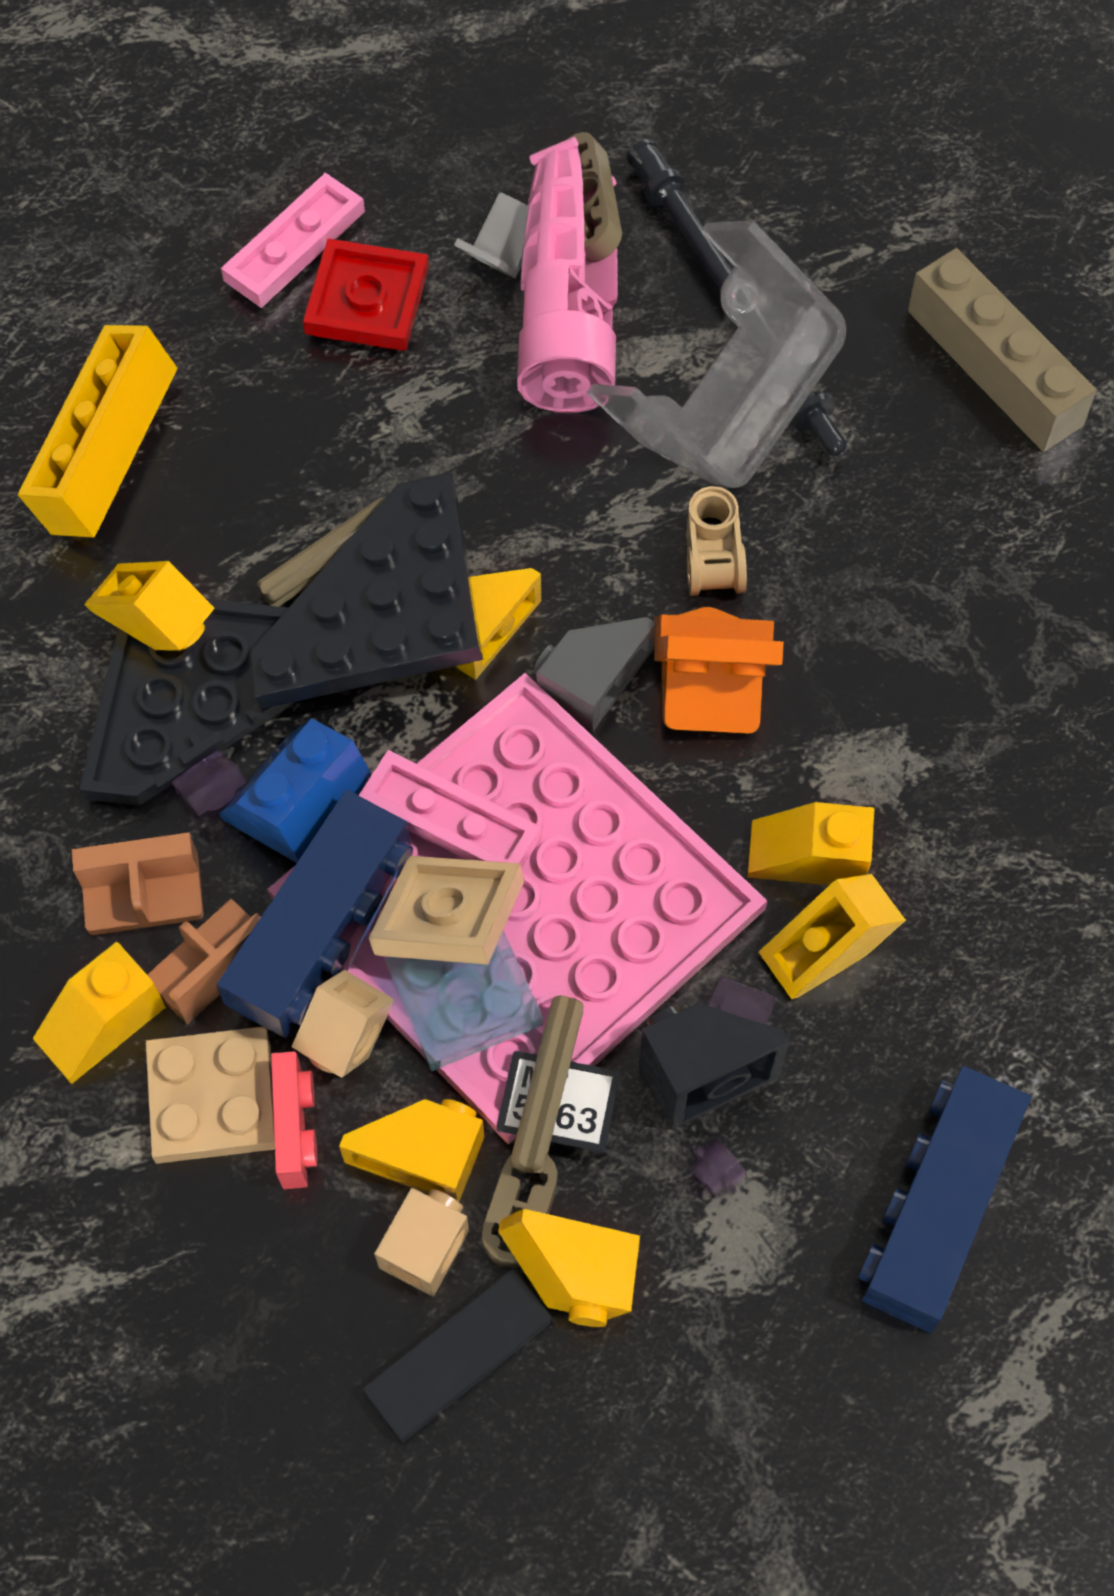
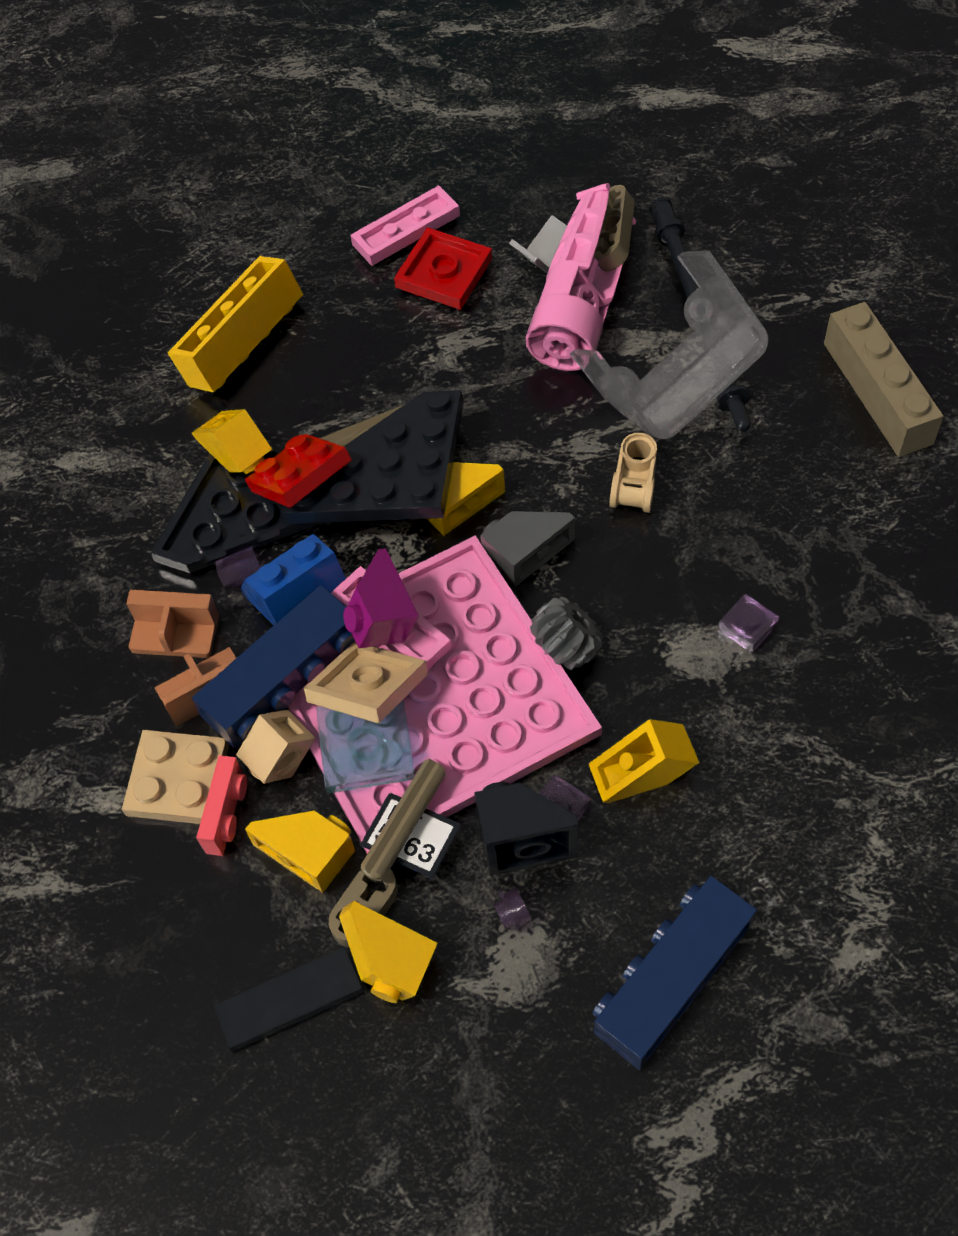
camera: 20 degrees right, 5 degrees down
yellow slope [33,942,166,1084] -> none
blue sticker [348,870,399,969] -> none
tan brick [375,1188,469,1297] -> none
orange piece [654,607,784,733] -> none
yellow slope [747,802,874,885] -> none
none -> red plate [244,434,352,508]
none -> magenta slope [343,549,419,649]
none -> dark grey gear [530,597,603,670]
none -> clear purple plate [718,594,779,653]

